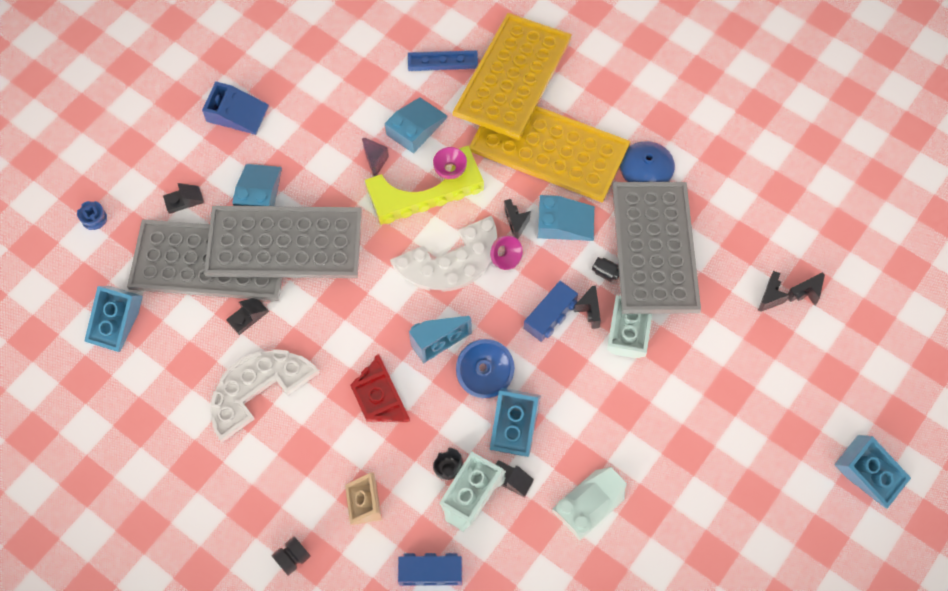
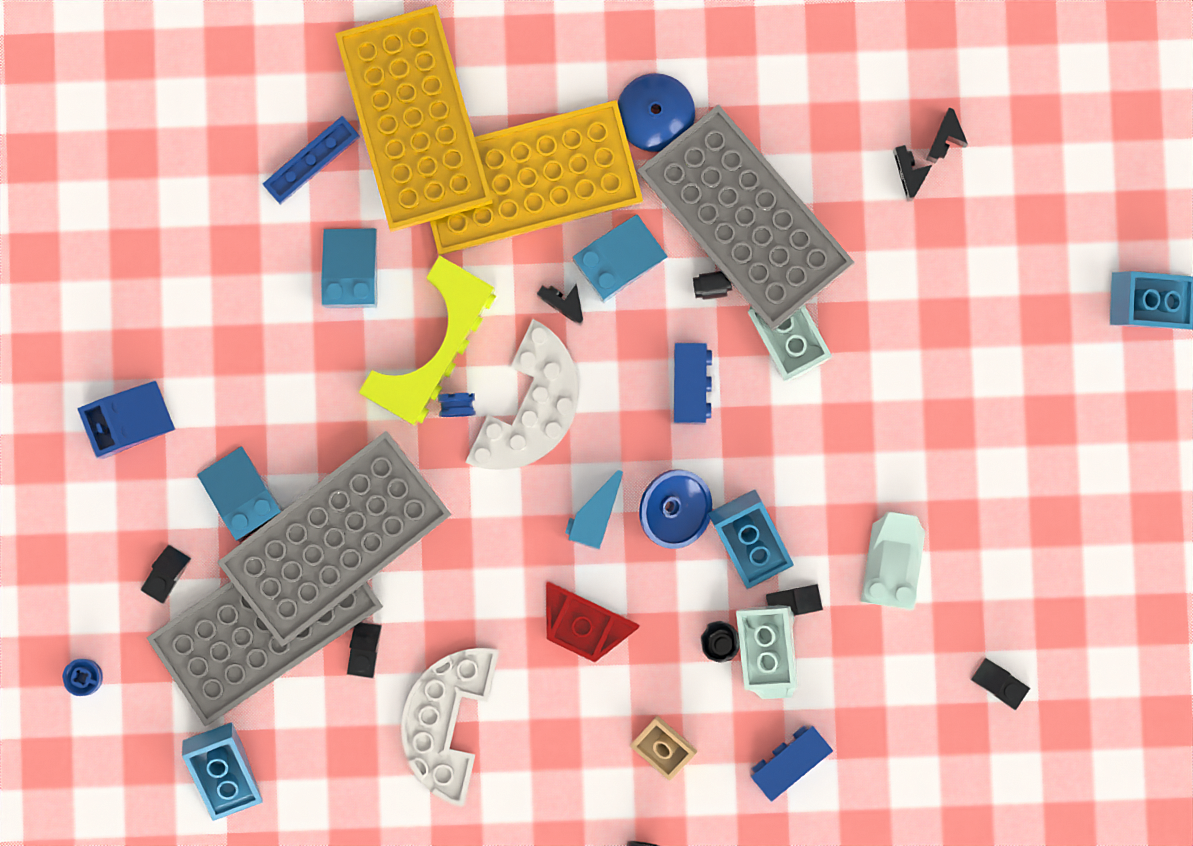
camera: 35 degrees left, 20 degrees up
slope [361,137,389,177] -> none
dark pink piece [433,147,467,179] -> none
dark pink piece [490,236,523,270] -> none
black slope [574,285,601,329] -> none
none -> blue wheel [438,393,476,417]

